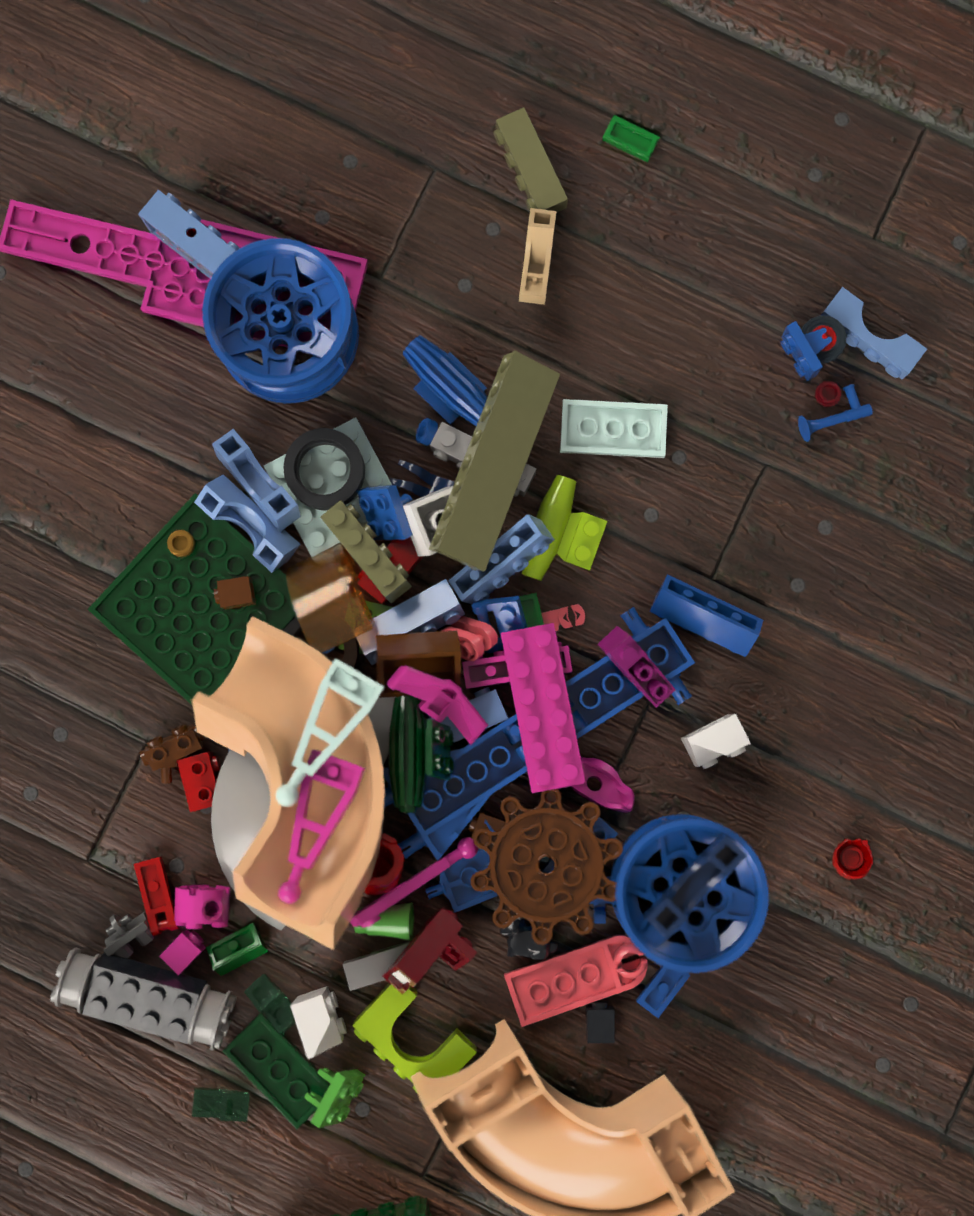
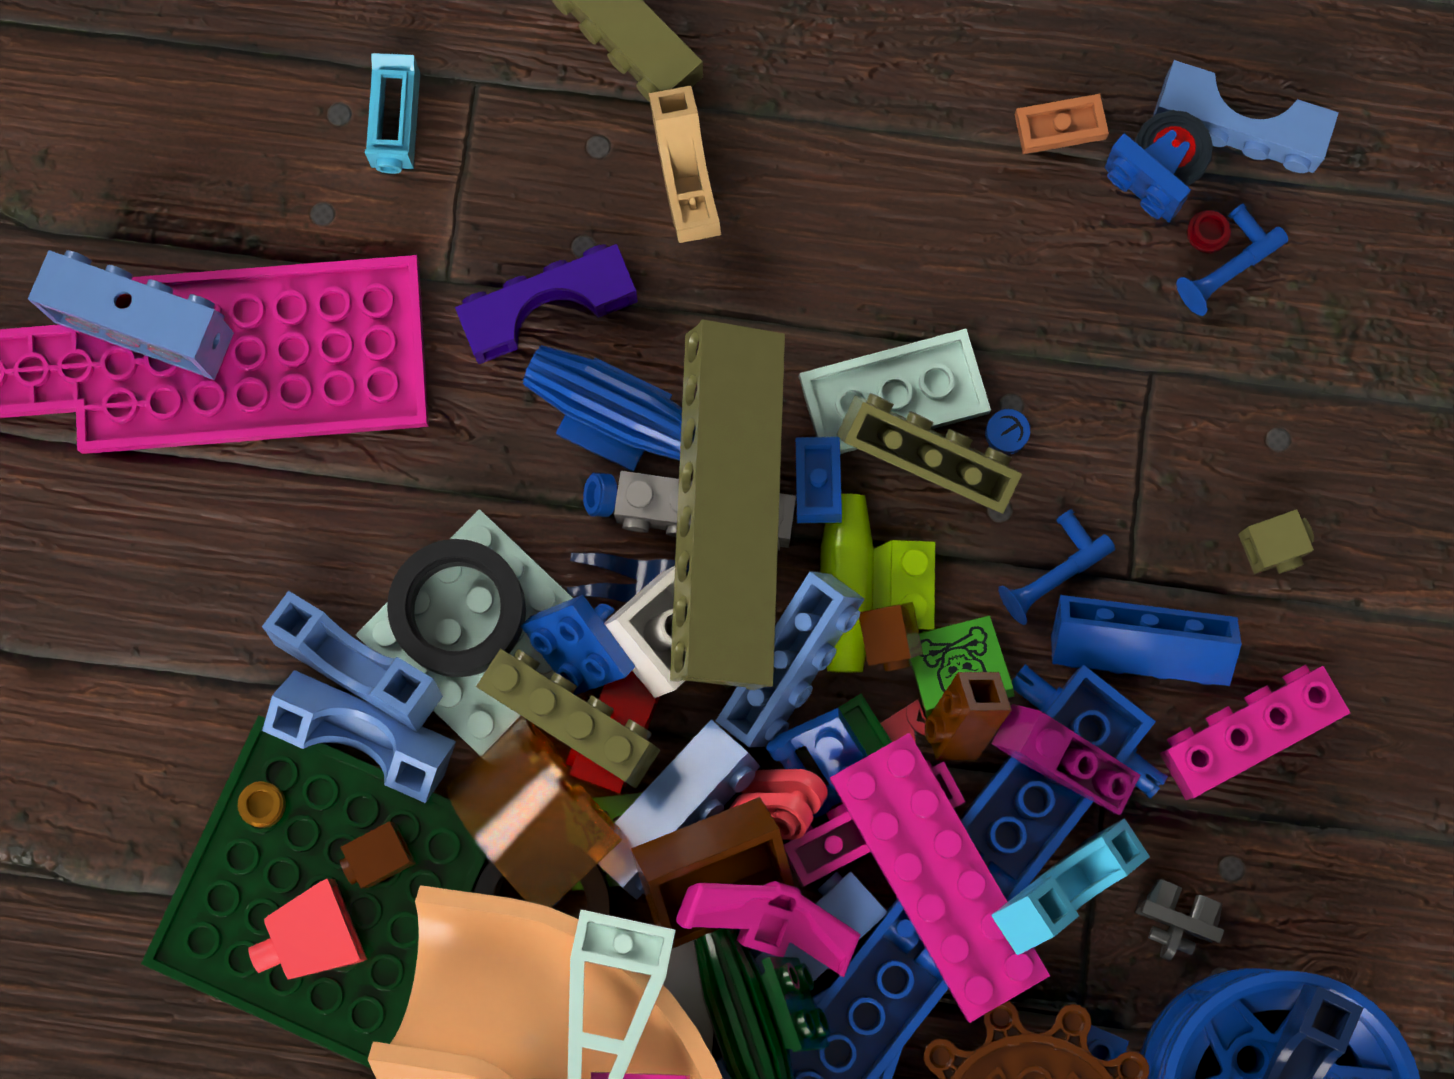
camera: 20 degrees left, 5 degrees down
blue wheel [202,238,359,404] -> none
dark pink piece [570,757,635,813] -> none
white slope [681,714,750,769] -> none
none -> coral torso [248,878,367,979]
none -> medium azure window [365,53,420,174]
none -> dark purple arch [455,244,638,365]
none -> blue plate [796,437,842,523]
none -> olive brick [836,393,1022,514]
none -> reddish brown brick [859,602,923,671]
none -> bright green tile [910,616,1014,717]
none -> reddish brown brick [925,672,1012,761]
none -> blue tile [985,409,1030,455]
none -> medium azure arch [991,818,1150,955]
none -> blue piece [998,509,1115,625]
none -> nougat plate [1014,94,1109,154]
none -> dark grey hips [1134,879,1224,961]
none -> dark pink brick [1159,664,1350,800]
none -> olive brick [1238,509,1314,575]

